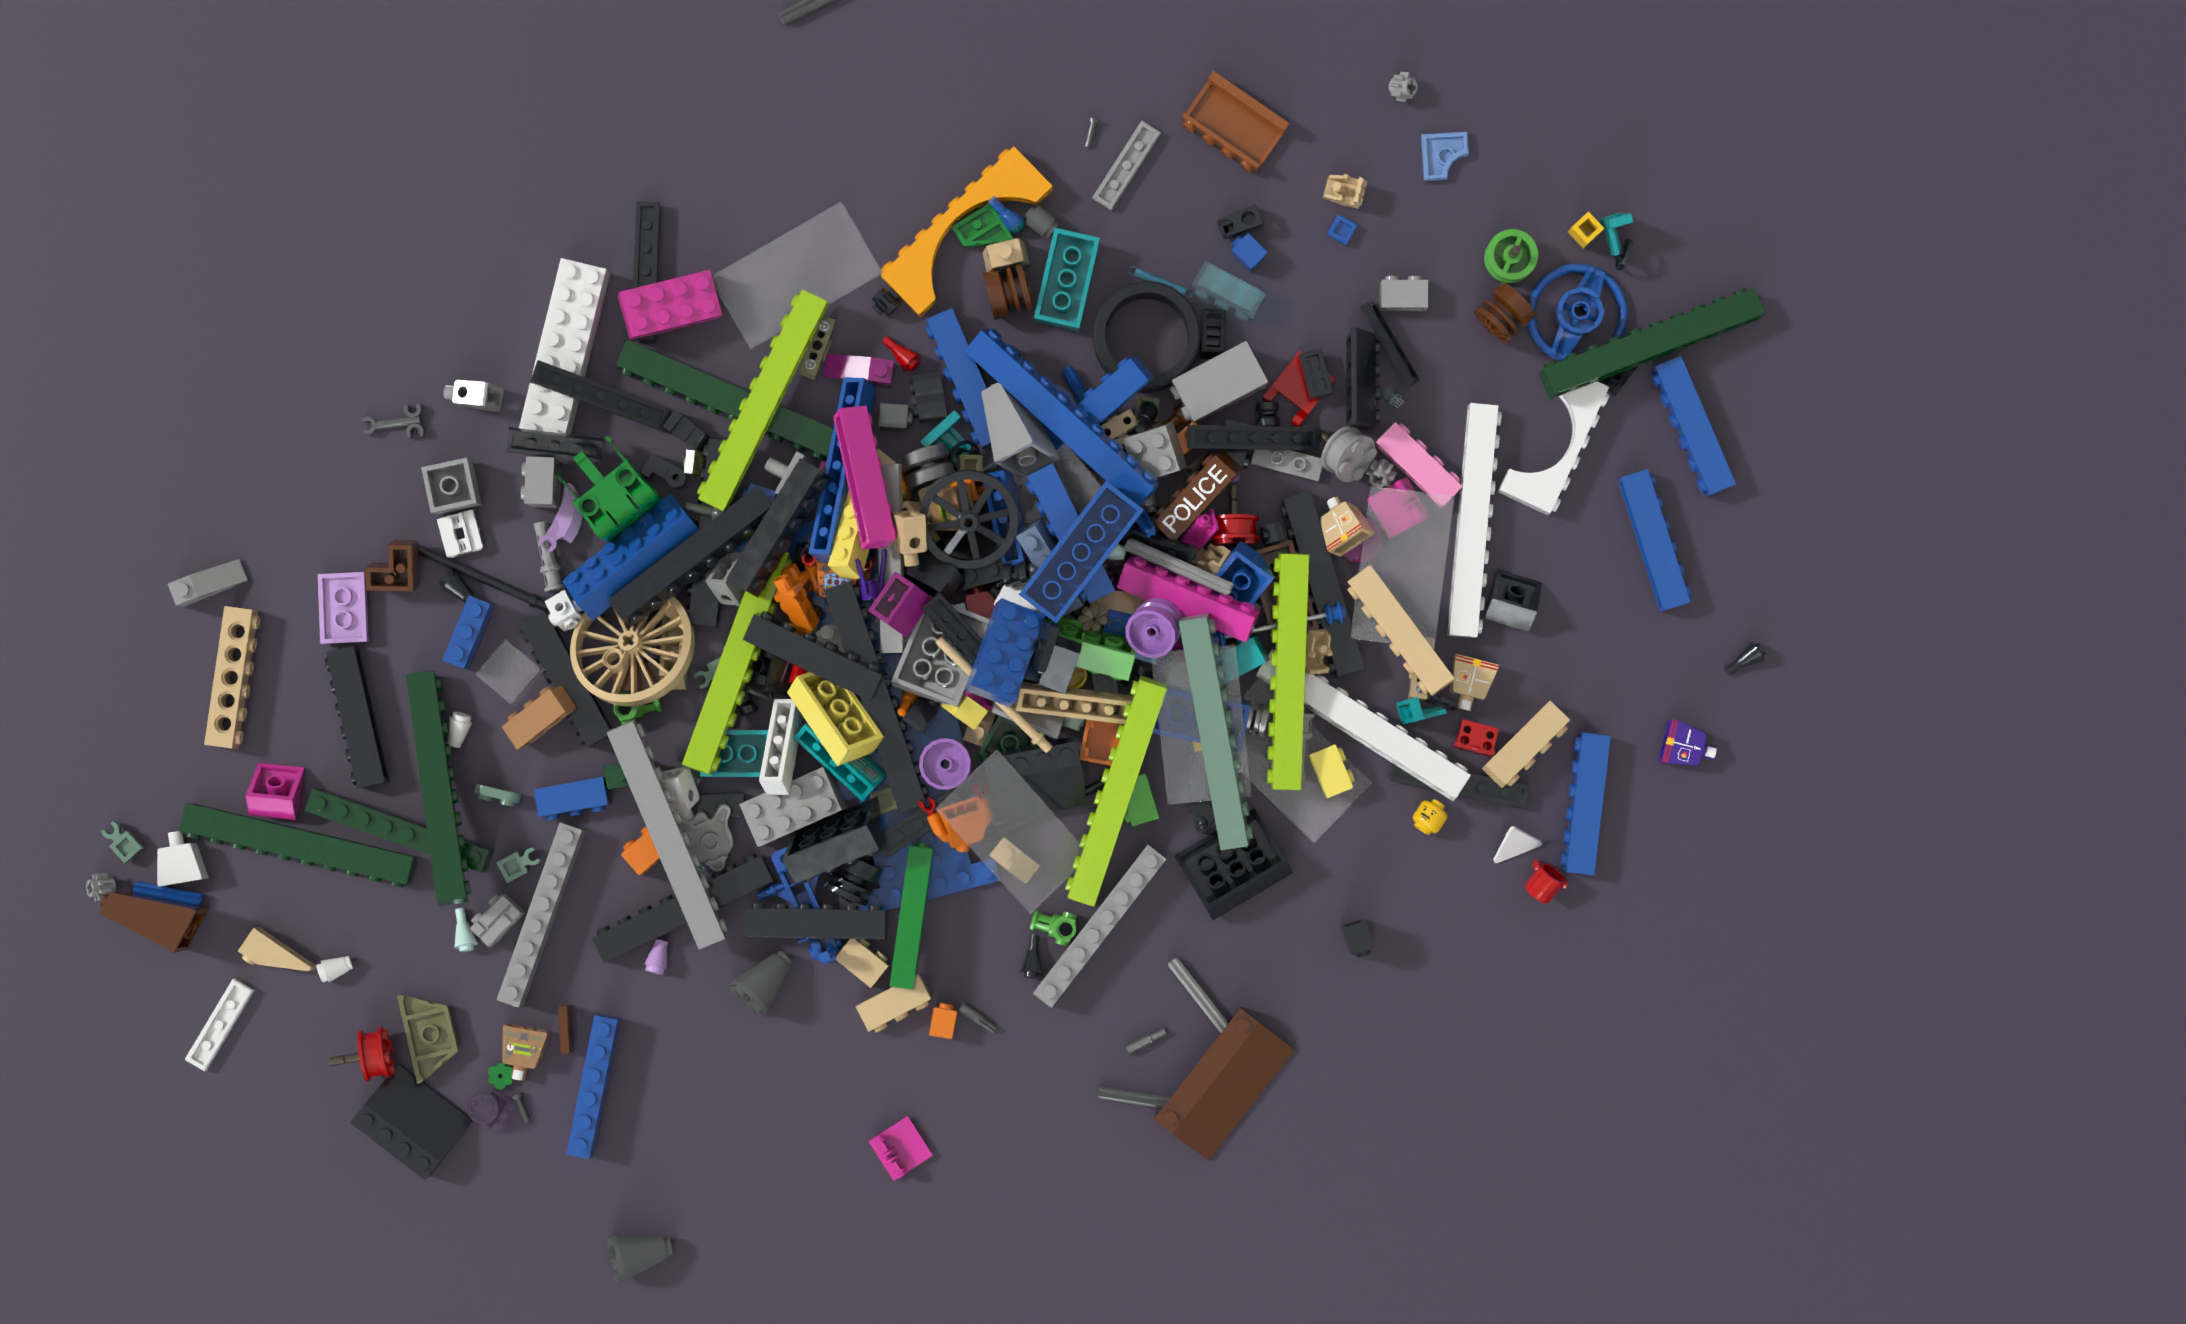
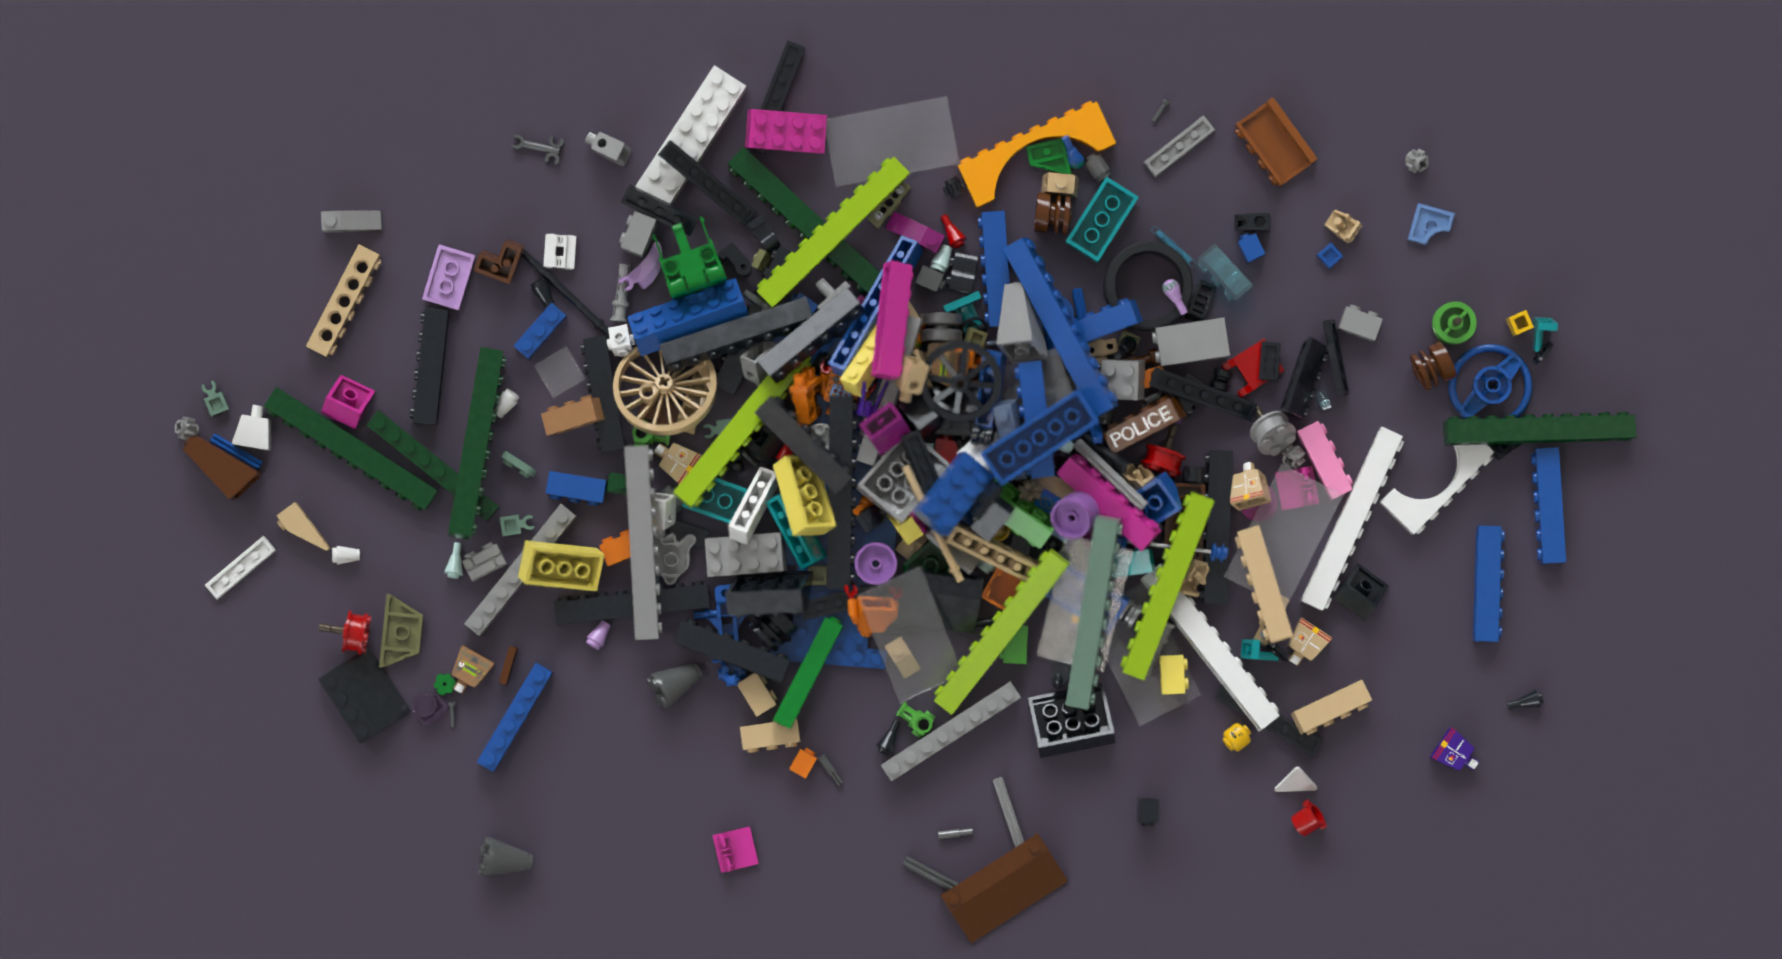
camera: 10 degrees right, 0 degrees up
light grey brick [421,458,482,515] -> none
dark pink hinge [1180,509,1219,553] -> none
light grey plate [1251,450,1323,482] -> none
red piece [1452,719,1499,757] -> none
blue brick [1560,733,1611,876] -> none
none -> light yellow brick [518,540,605,591]
none -> tan torso [654,443,702,484]
none -> light aqua cone [930,244,952,274]
none -> lavender piece [1162,279,1188,315]

